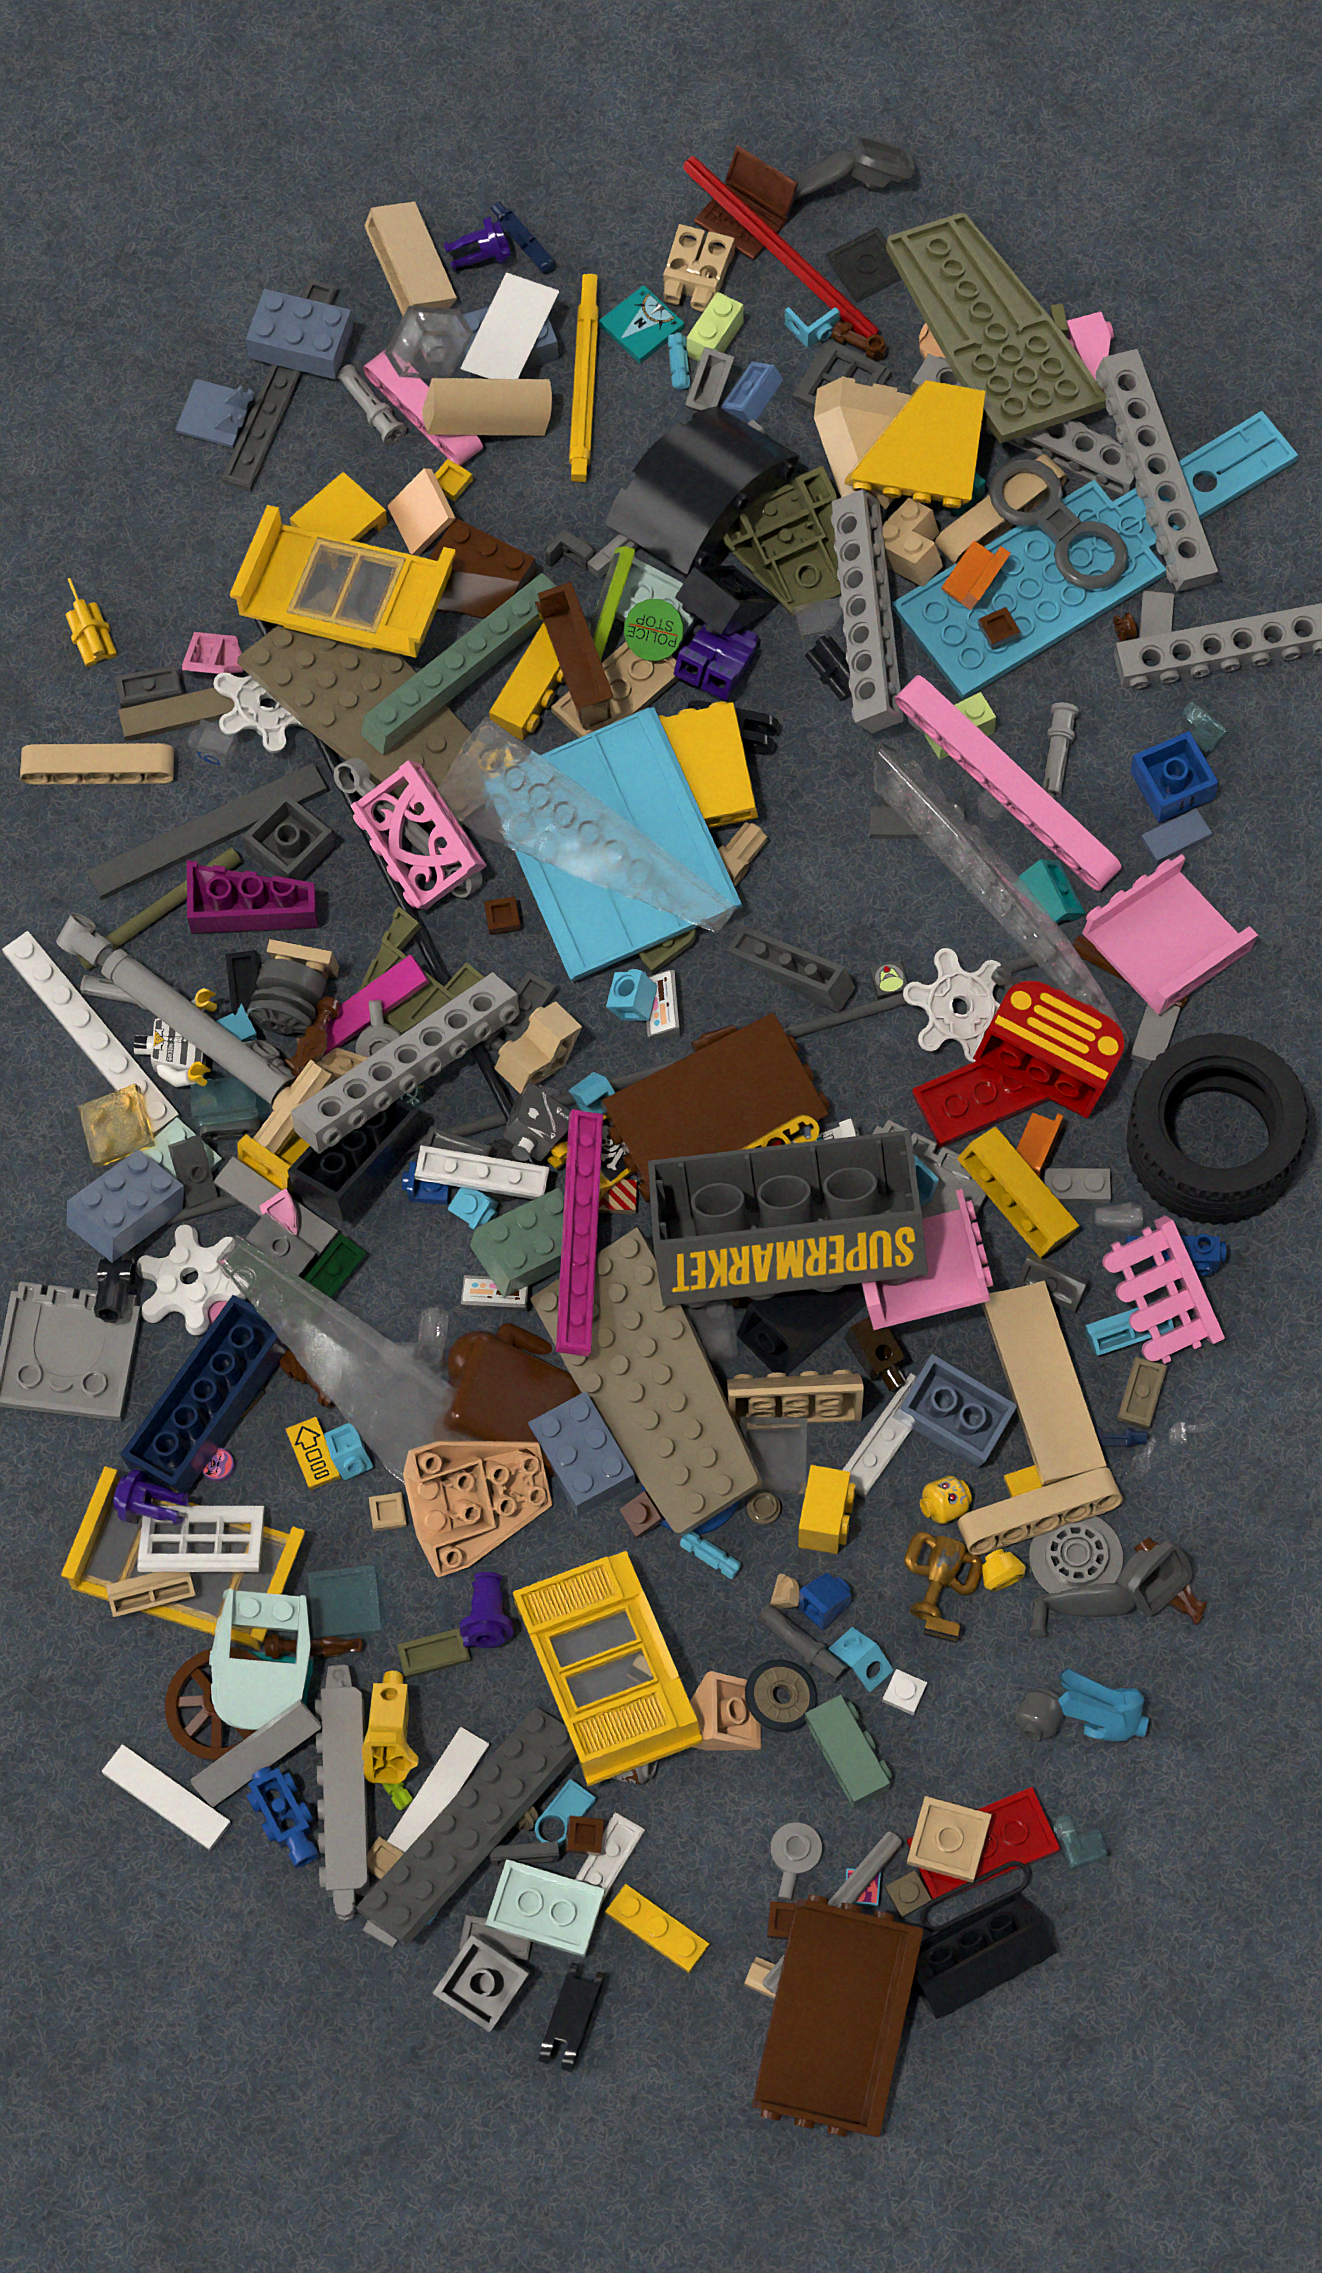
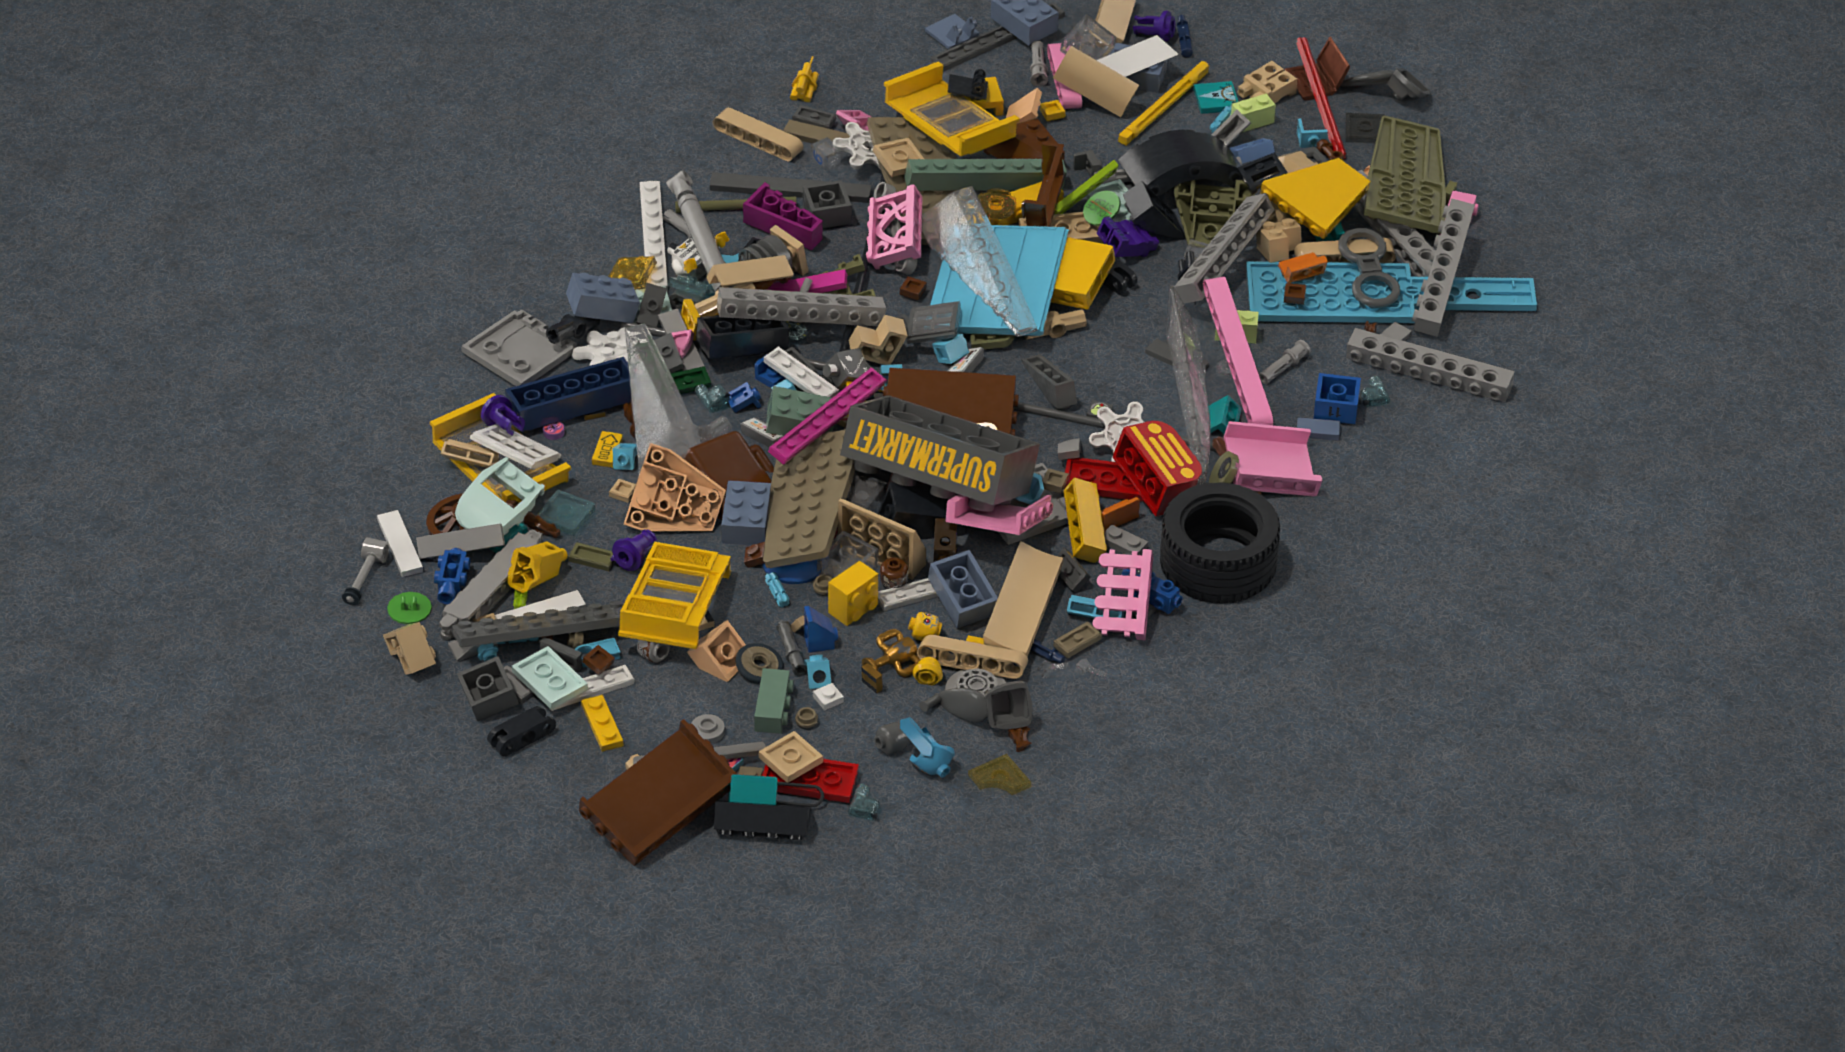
camera: 30 degrees right, 25 degrees down
none -> light grey piece [342,537,390,606]
none -> tan brick [383,622,436,675]
none -> bright green piece [387,592,432,624]
none -> clear light blue piece [695,384,731,413]
none -> tan panel [706,255,794,287]
none -> blue bracket [727,382,762,413]
none -> teal panel [727,774,778,805]
none -> dark tan plate [795,707,818,728]
none -> tan plate [873,137,924,177]
none -> reddish brown head [880,557,908,589]
none -> clear piece [907,301,961,344]
none -> black hinge [947,69,988,100]
none -> clear yellow tile [968,754,1031,795]
none -> clear yellow tile [976,189,1016,220]
none -> dark tan plate [1042,468,1068,493]
none -> light grey slope [1058,438,1081,460]
none -> olive tile [1209,451,1239,484]
none -> black plate [1238,152,1287,194]

